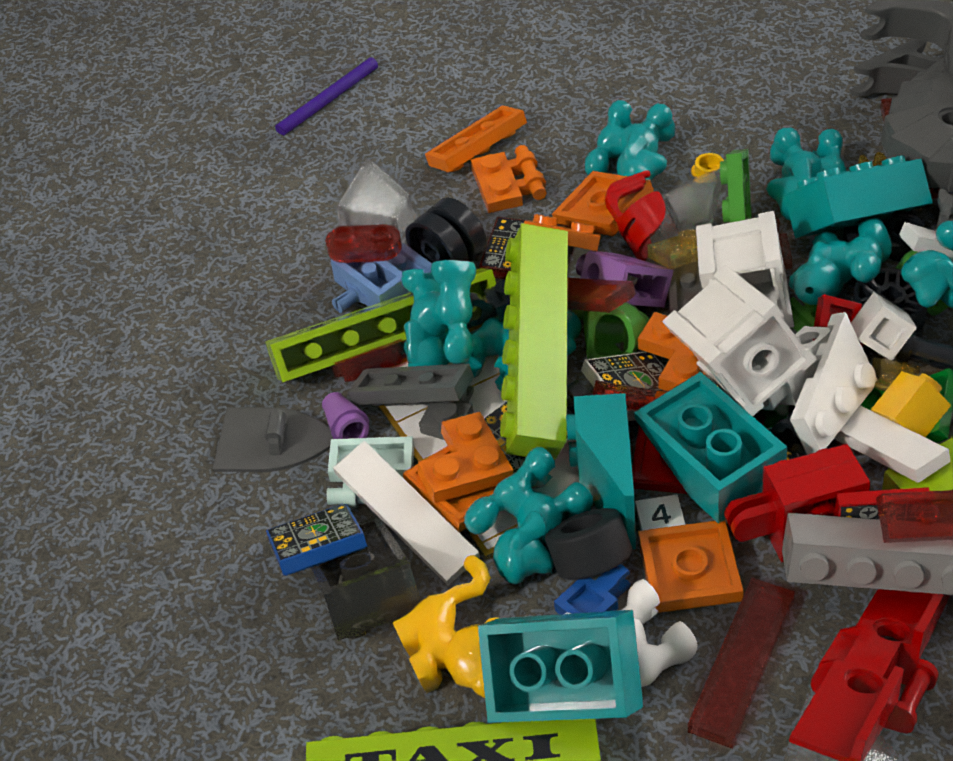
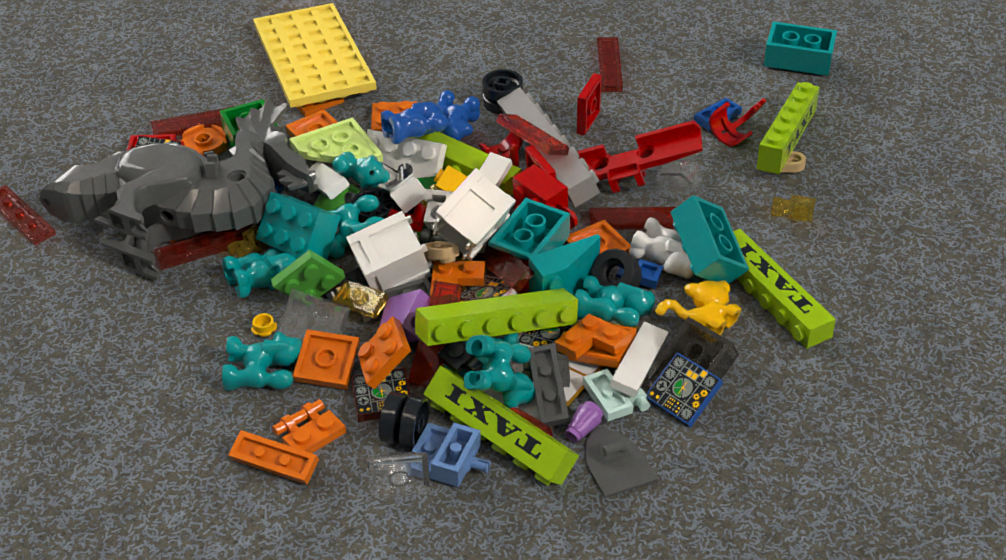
camera: 120 degrees left, 5 degrees down
clear red plate [325,224,402,263] -> none
red helmet [604,170,666,261] -> none

